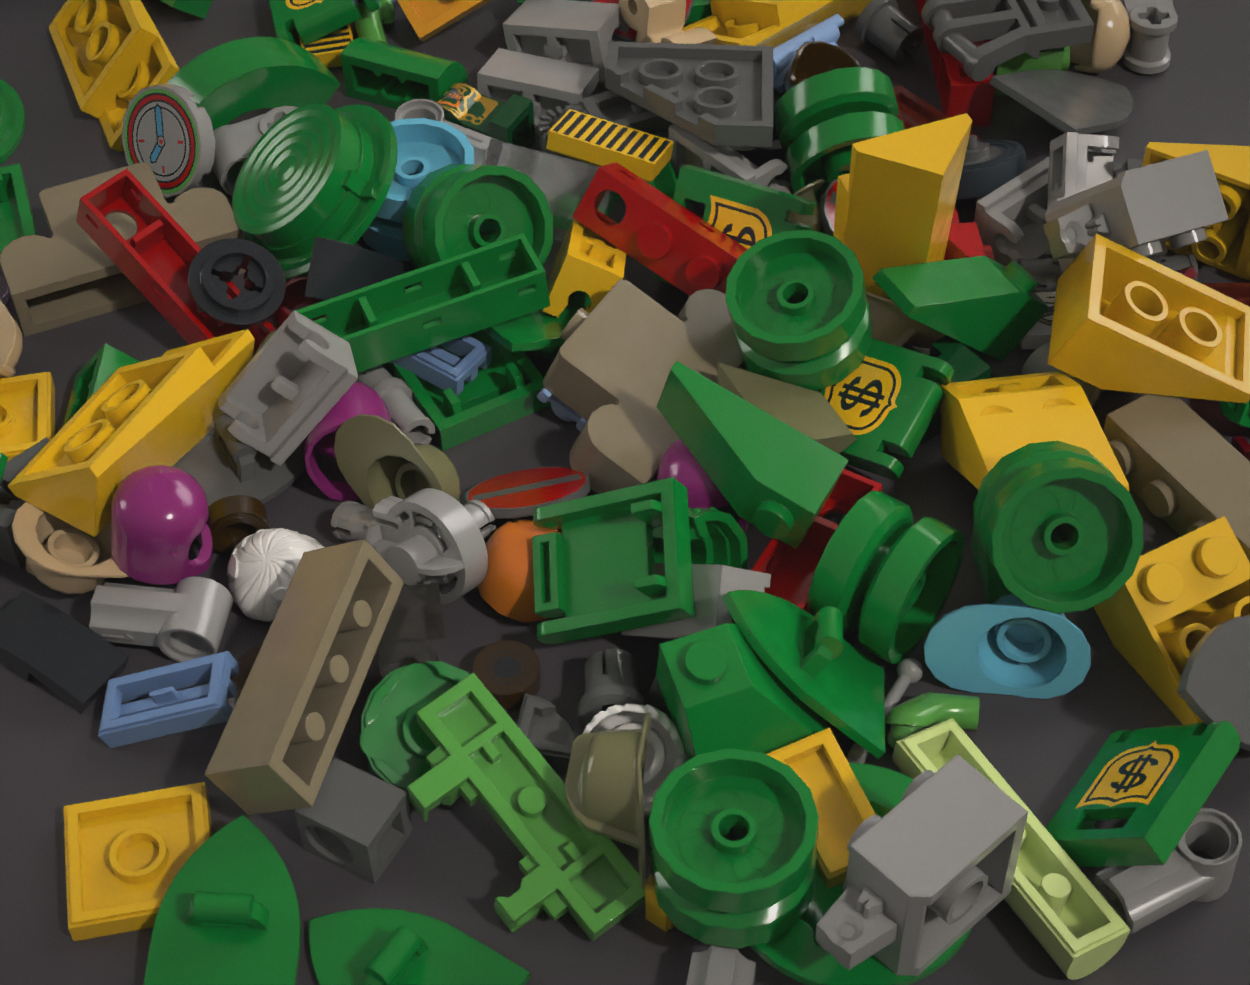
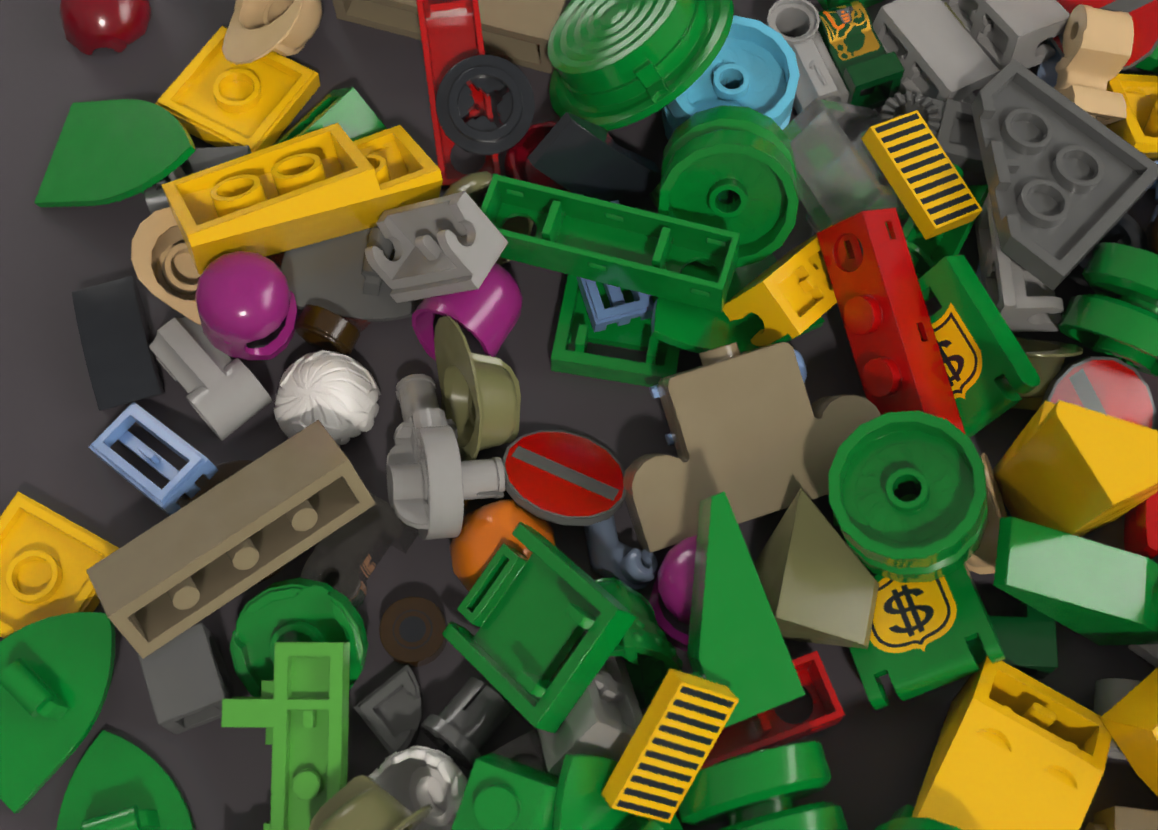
camera: 40 degrees right, 20 degrees up
light grey pin [357,365,435,444] -> none
none -> yellow tile [601,668,739,823]

